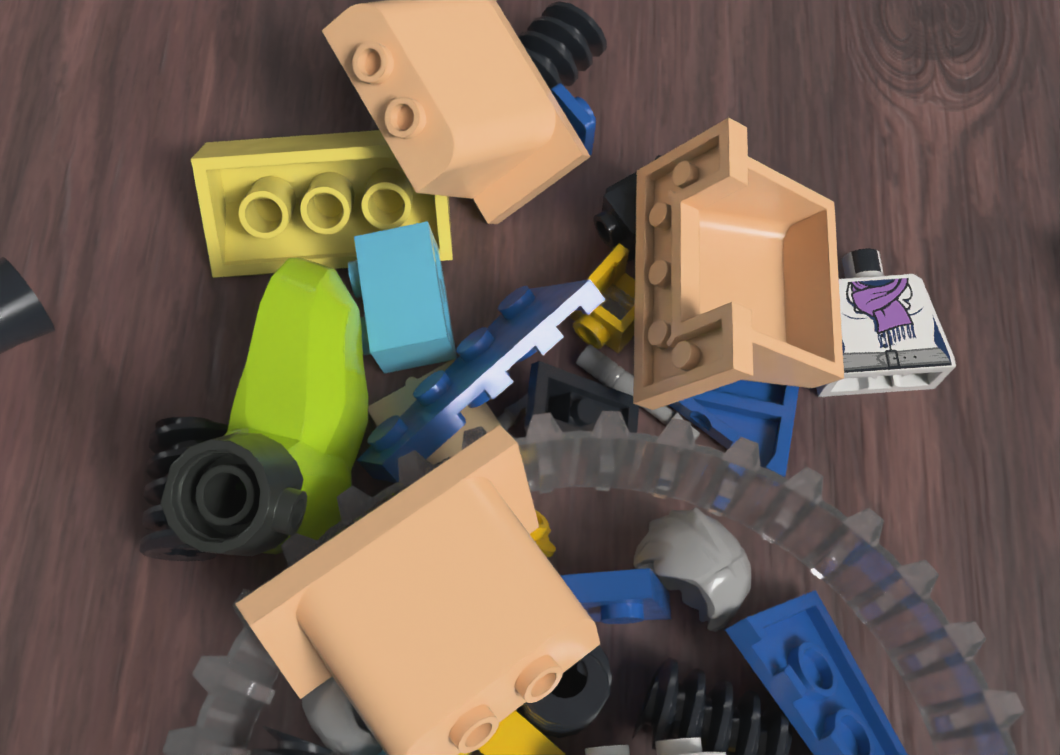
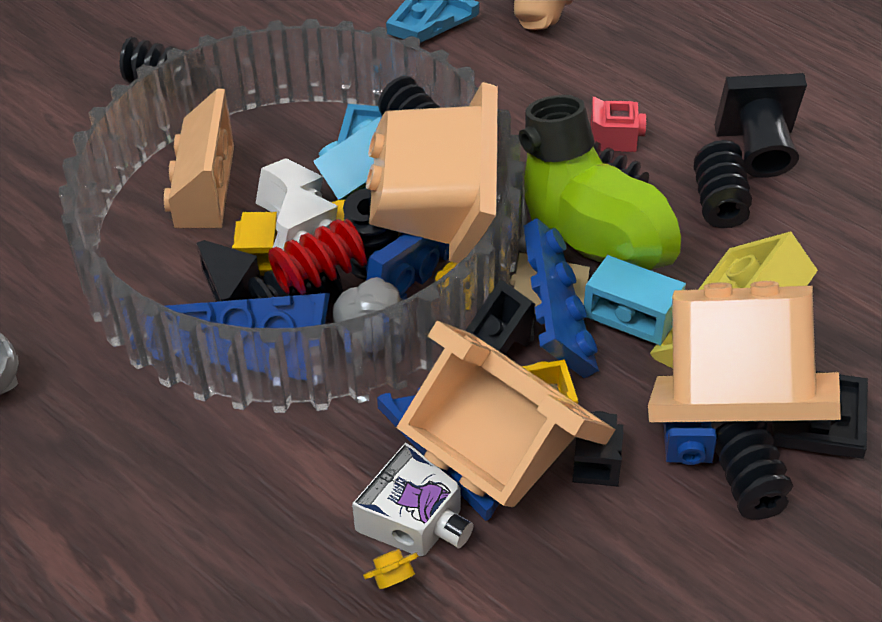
camera: 130 degrees right, 20 degrees down
none -> red piece [268,219,367,295]
none -> yellow plate [363,549,419,589]
none -> coral window [590,97,646,152]
none -> black piece [693,140,752,228]

